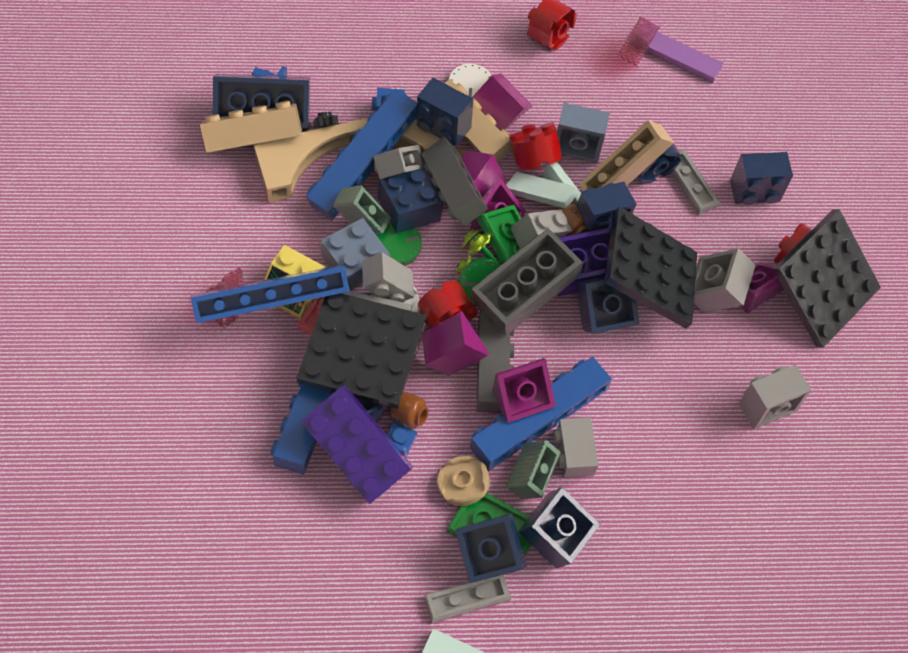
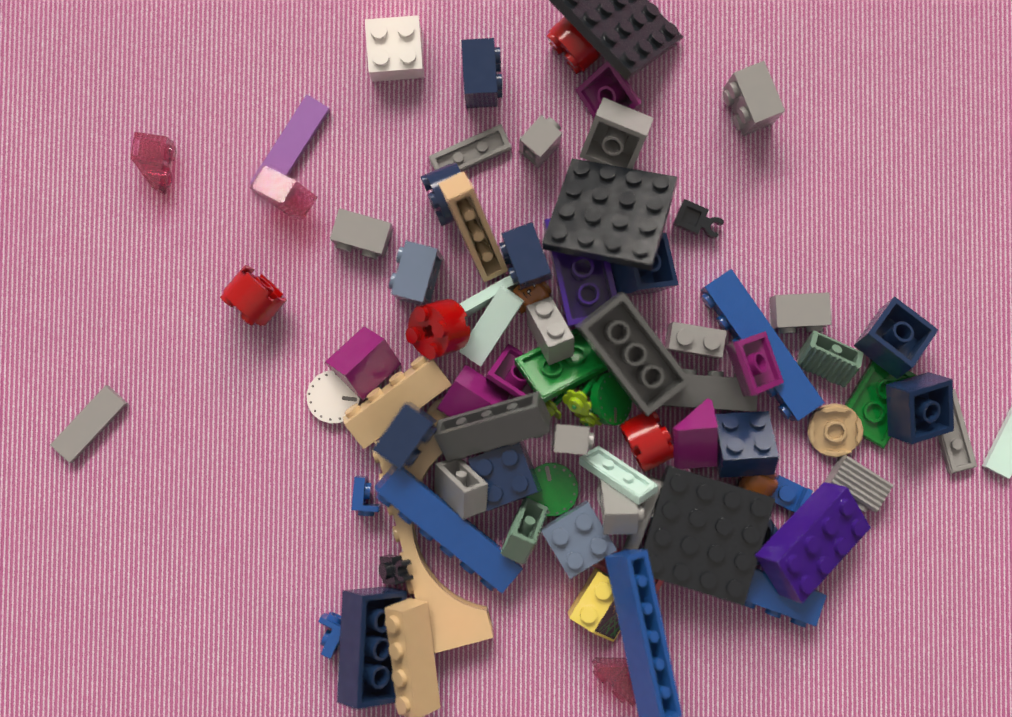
camera: 85 degrees left, 25 degrees up
none -> light grey brick [330,208,393,260]
none -> white brick [365,15,425,82]
none -> light grey brick [519,115,562,169]
none -> light grey brick [551,424,594,455]
none -> light aqua tile [579,445,658,505]
none -> light grey brick [665,322,727,359]
none -> black plate [672,199,724,239]
none -> dark blue brick [715,411,779,478]
none -> light grey brick [824,455,893,513]

